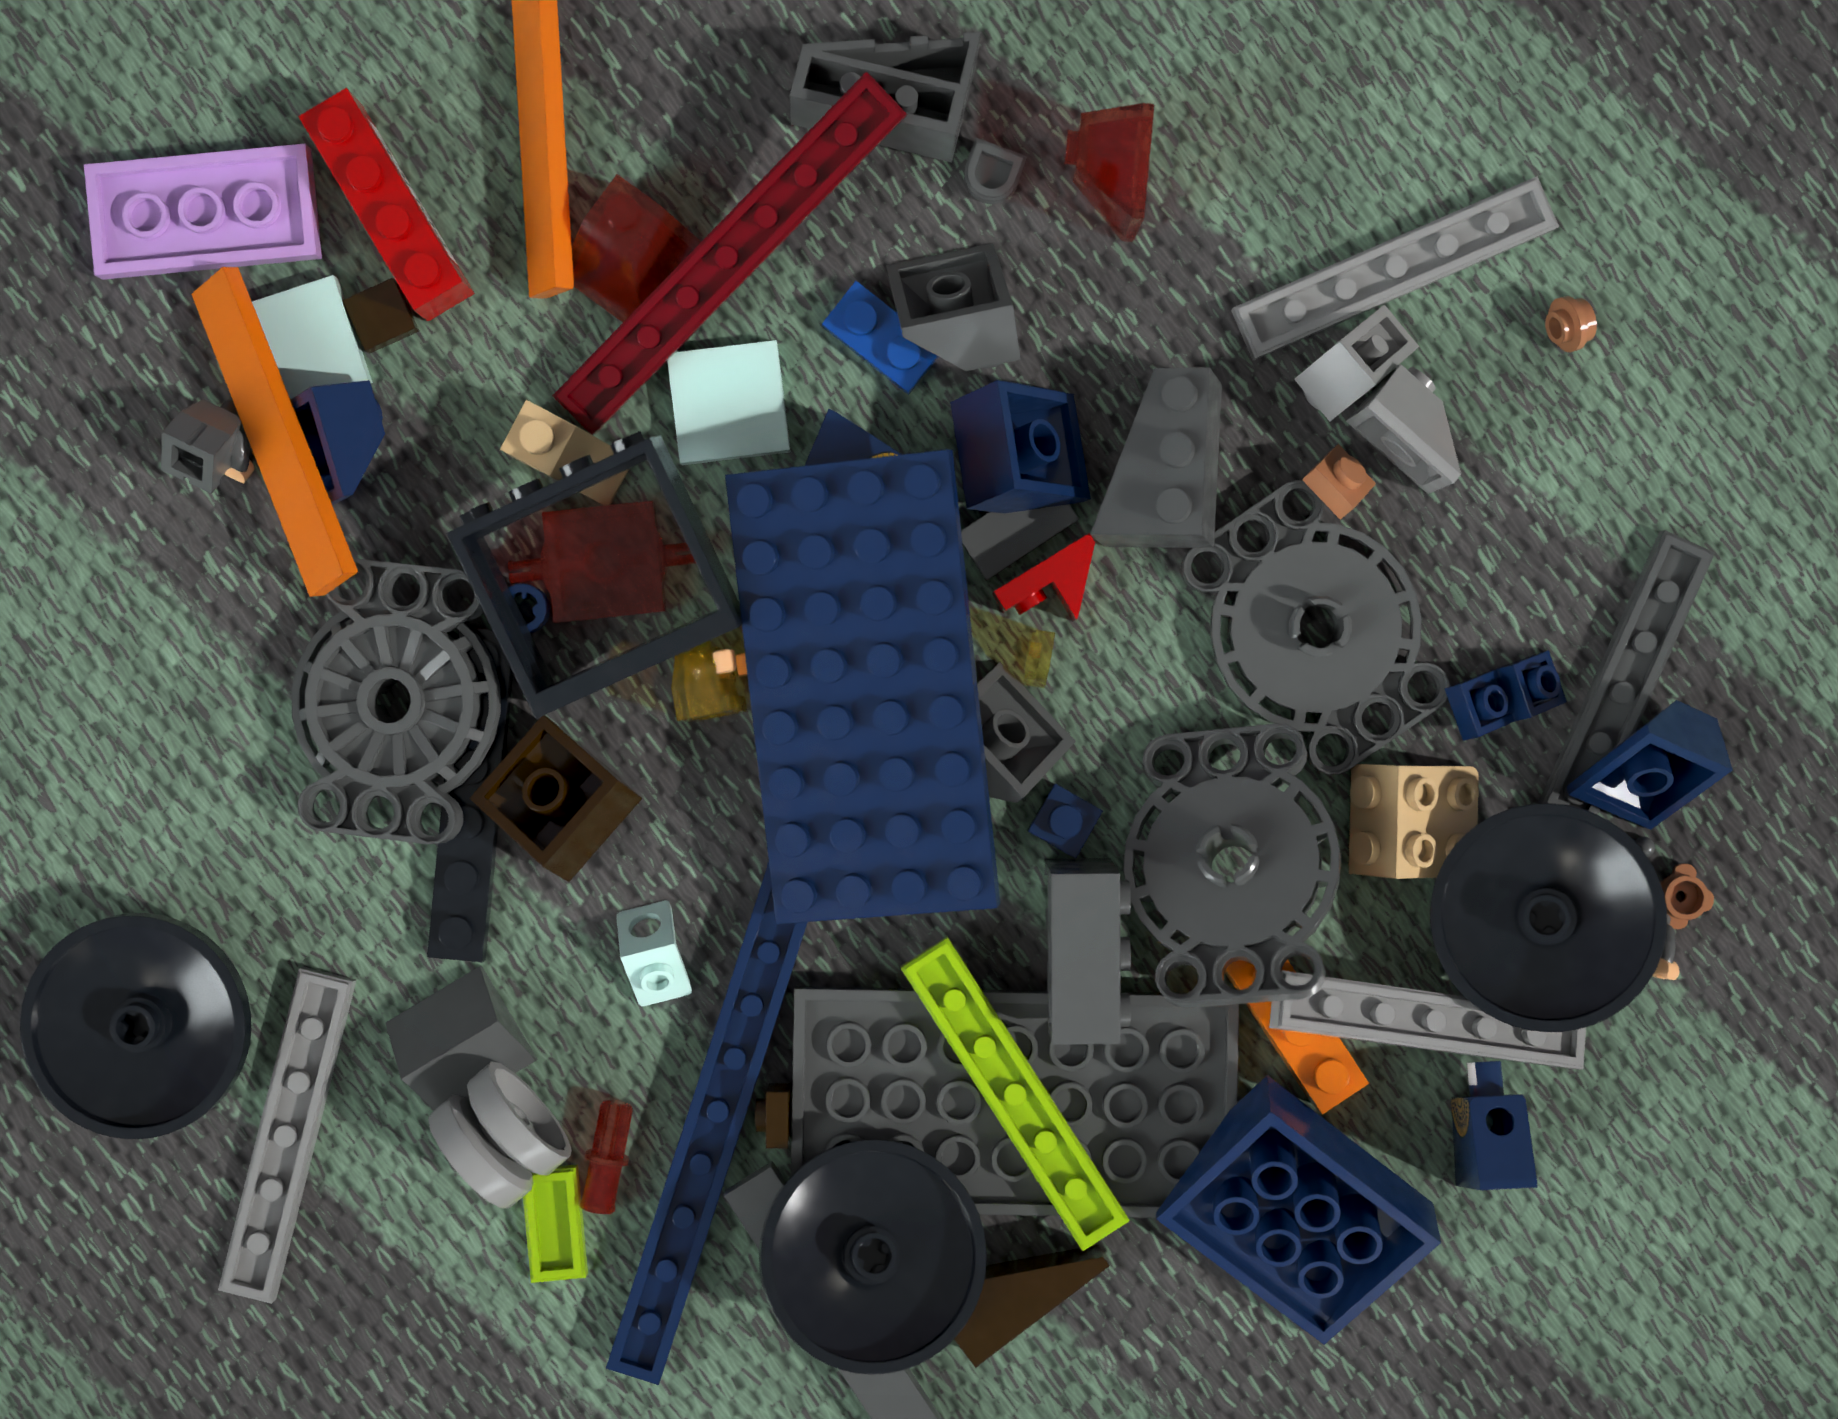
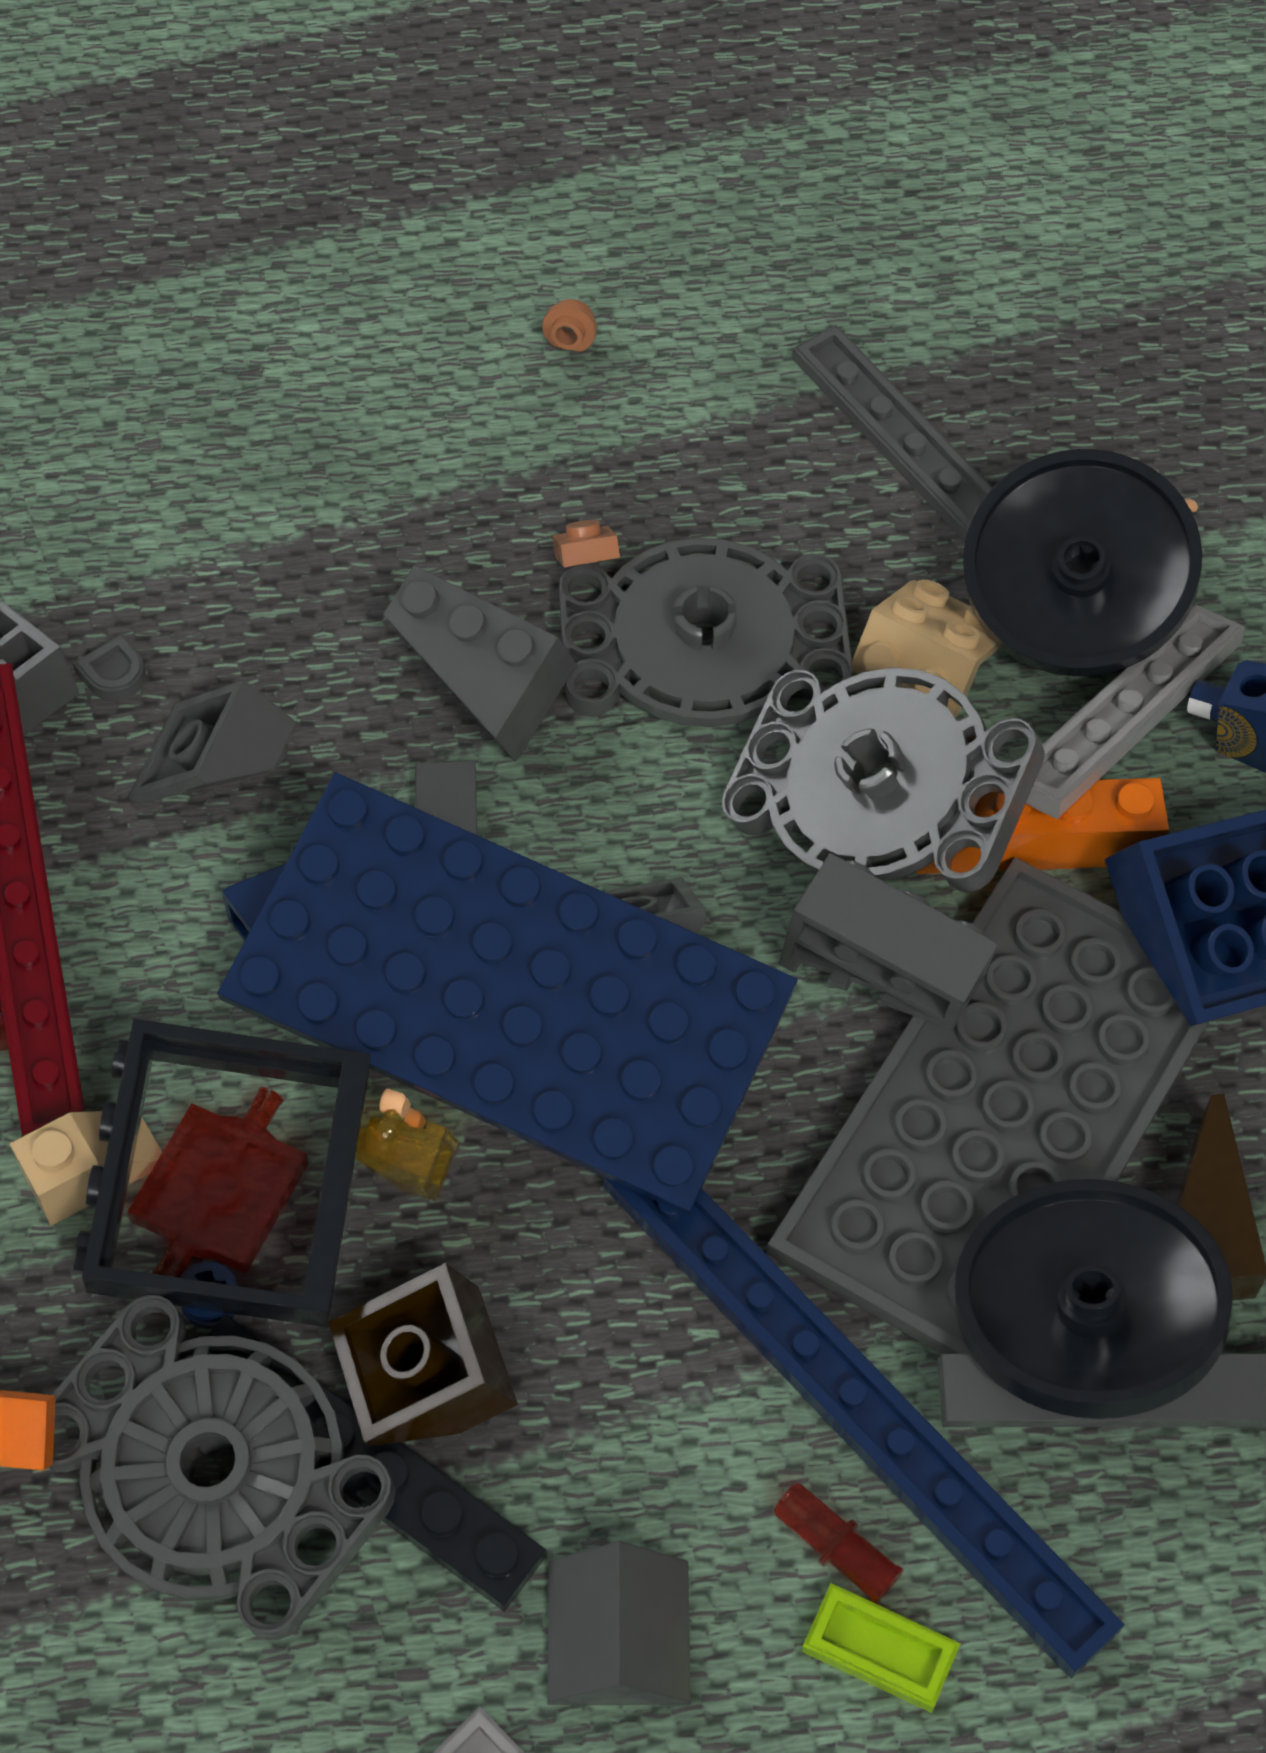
camera: 60 degrees left, 30 degrees down
light grey wheel [428,1061,572,1209] -> none
light aqua bracket [616,900,692,1006] -> none
light aqua tile [667,340,791,465] -> none
dark brown plate [755,1083,791,1149] -> none
blue plate [822,281,939,395] -> none
lime tile [901,936,1130,1251] -> none
dark blue slope [950,380,1091,514] -> none
red slope [992,533,1095,621] -> none
clear yellow tile [1023,630,1055,688] -> none
dark blue plate [1027,783,1103,859] -> none
clear red slope [1064,103,1155,242] -> none
light grey tile [1231,176,1559,360] -> none
light grey slope [1294,304,1419,422] -> none
light grey slope [1346,364,1461,494] -> none
dark blue slope [1445,650,1567,741] -> none
dark blue slope [1567,700,1733,830] -> none

